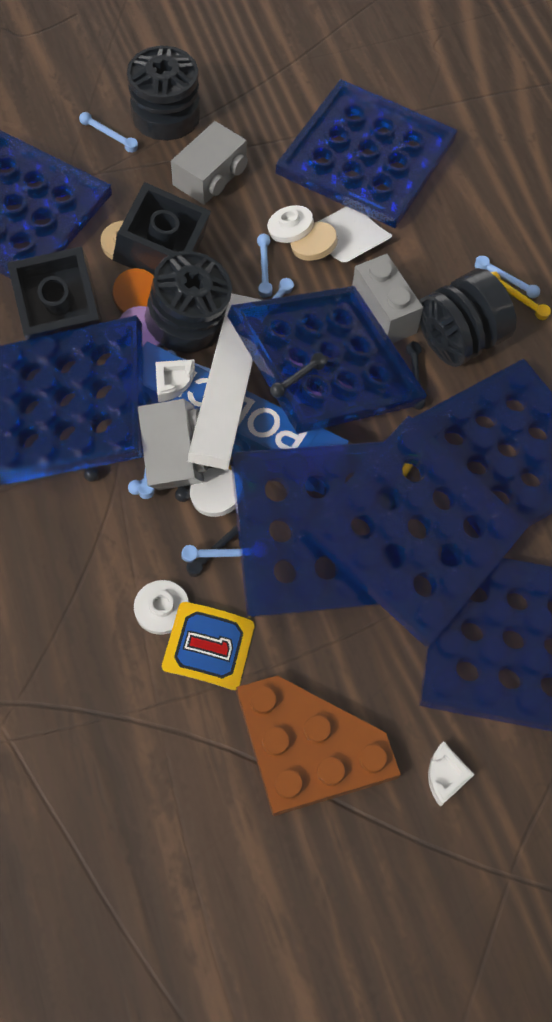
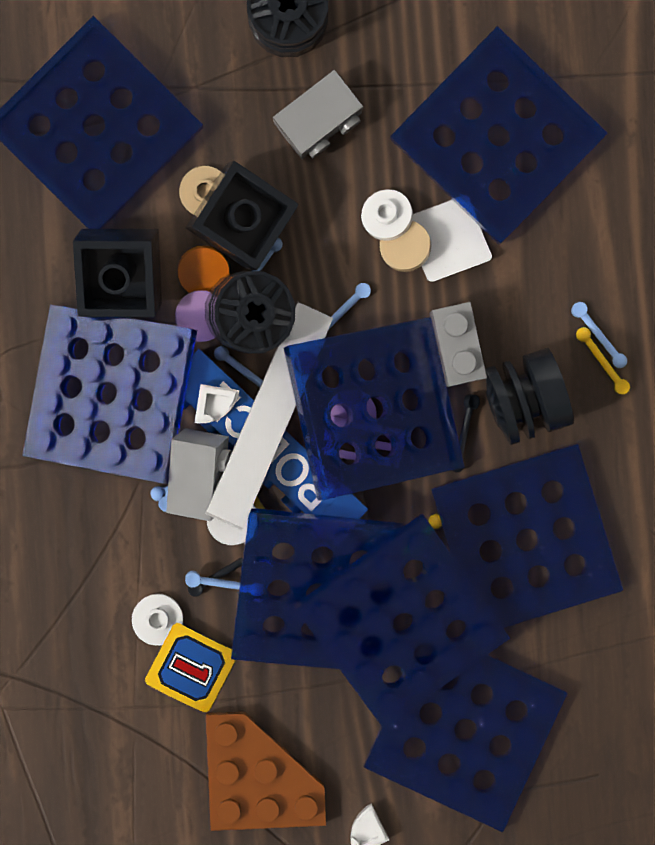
camera: 15 degrees right, 25 degrees up
light blue hinge [79,112,138,152] -> none
light blue hinge [257,233,273,298] -> none
black hinge [270,353,327,398] -> none

